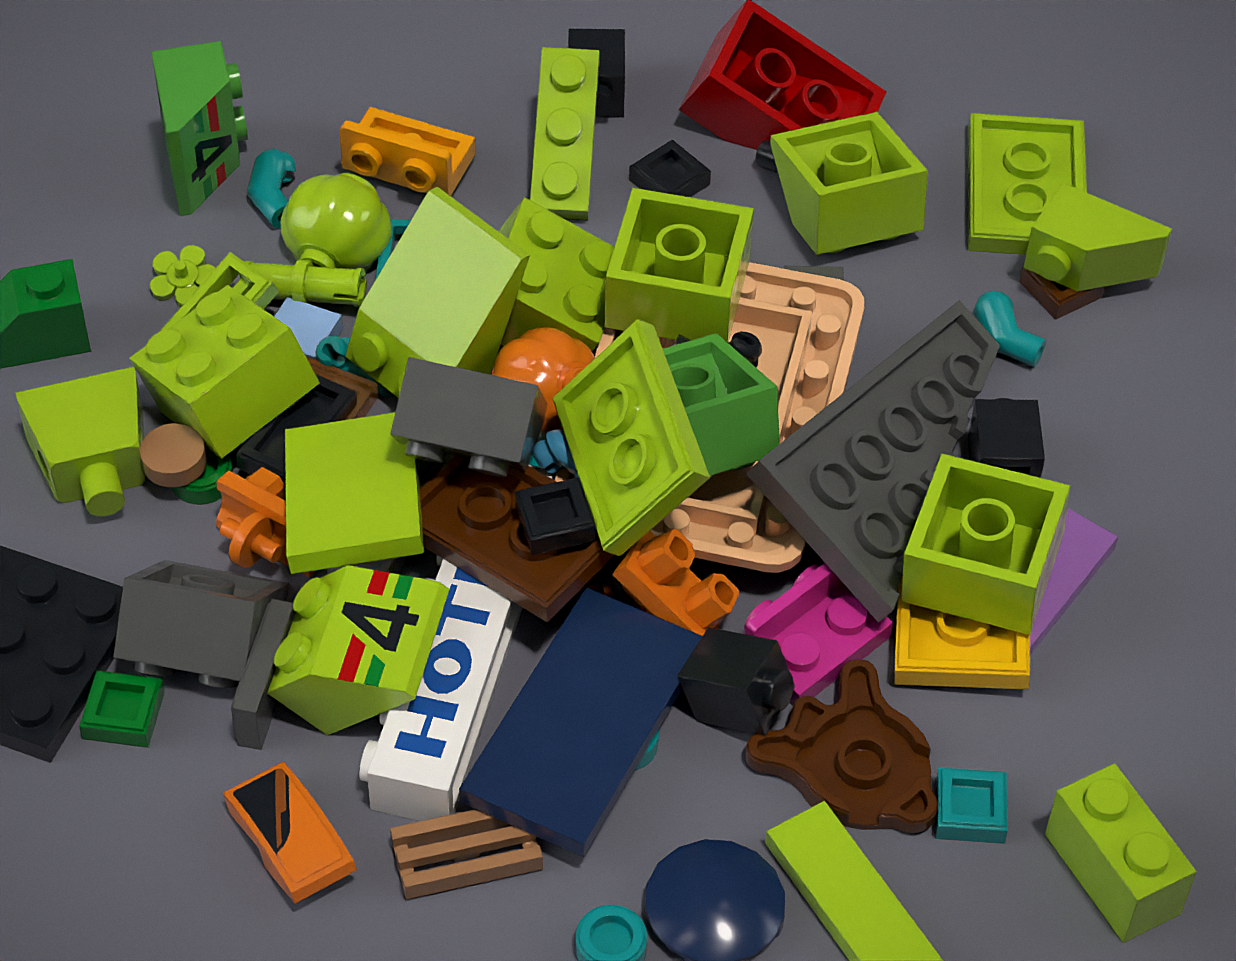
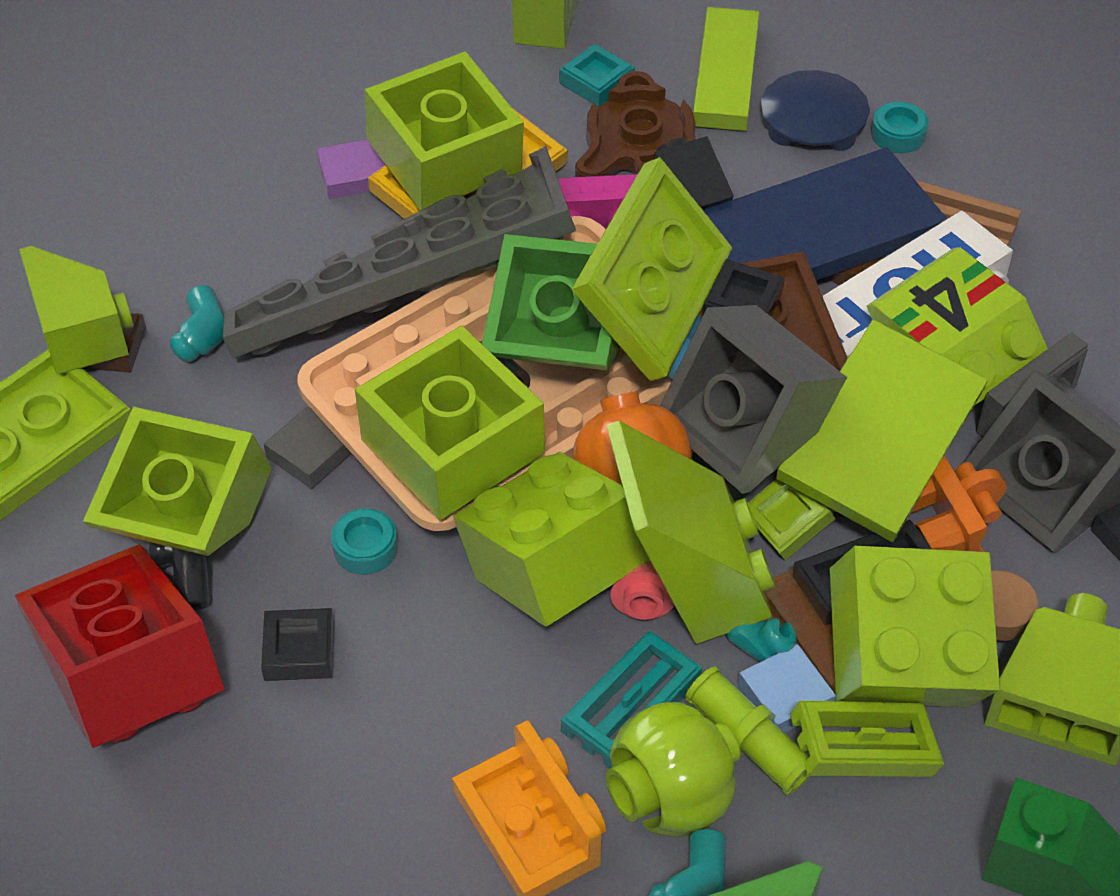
camera: 140 degrees left, 0 degrees up
lime plant [150,245,216,306] -> none
slope [223,761,357,904] -> none
lime plate [530,47,600,220] -> none
black brick [568,29,625,118] -> none
black brick [968,398,1045,478] -> none

